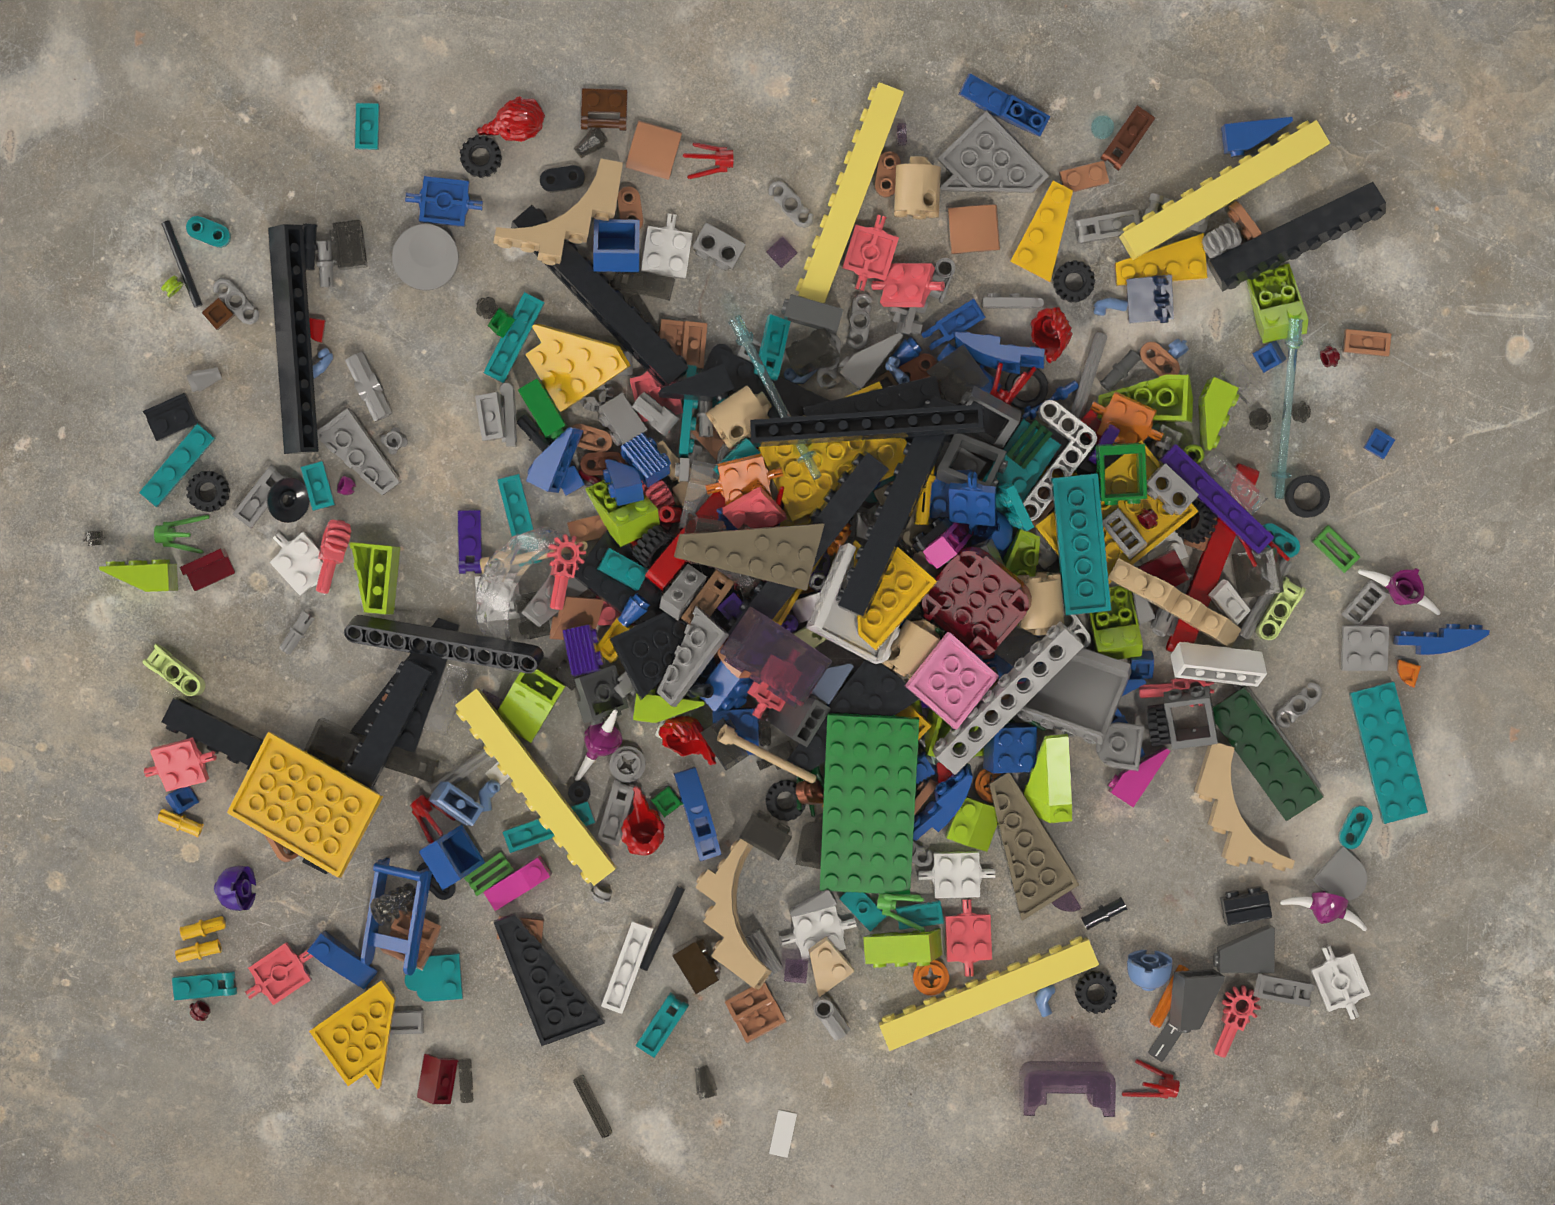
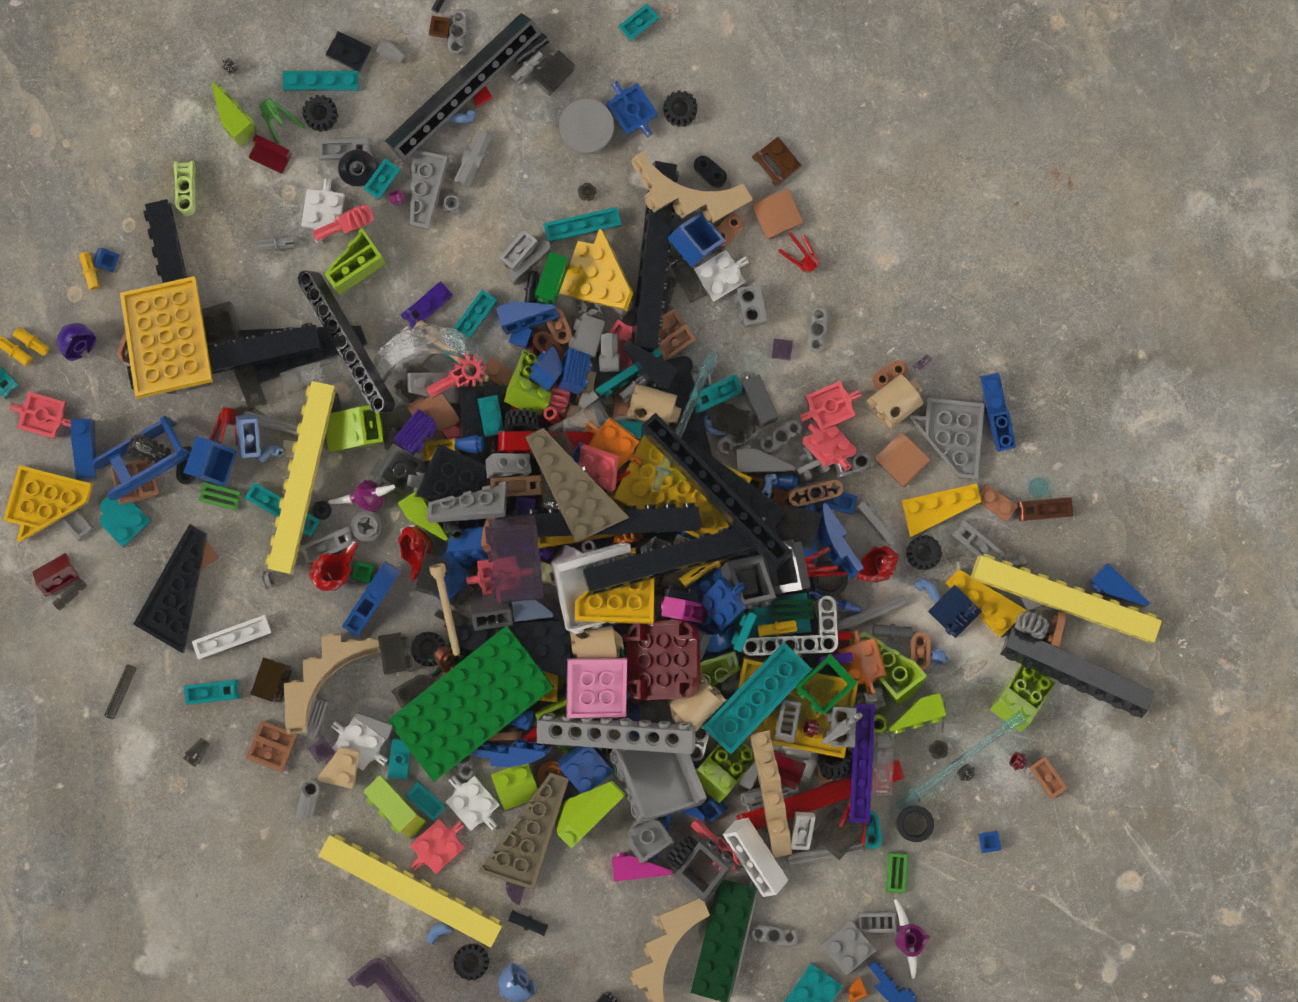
camera: 50 degrees right, 5 degrees down
coral plate [144,738,217,792] -> none
red hair [476,96,545,142] -> none
dark pink slope [483,855,552,911] -> none
green tile [488,307,515,338] -> none
clear smoke cone [574,127,608,158] -> none
black bar [639,886,685,971] -> none
white sticker [769,1110,797,1158] -> none
light yellow brick [796,82,904,304] -> none
bright green plant [877,893,925,932] -> none
orange gear [913,960,949,995] -> none
blue slope [1252,341,1287,373] -> none
yellowish green piece [1255,577,1306,640] -> none
none -> yellow axle [758,620,797,638]
none -> medium nougat beam [788,479,843,507]
none -> light grey piece [822,713,863,744]

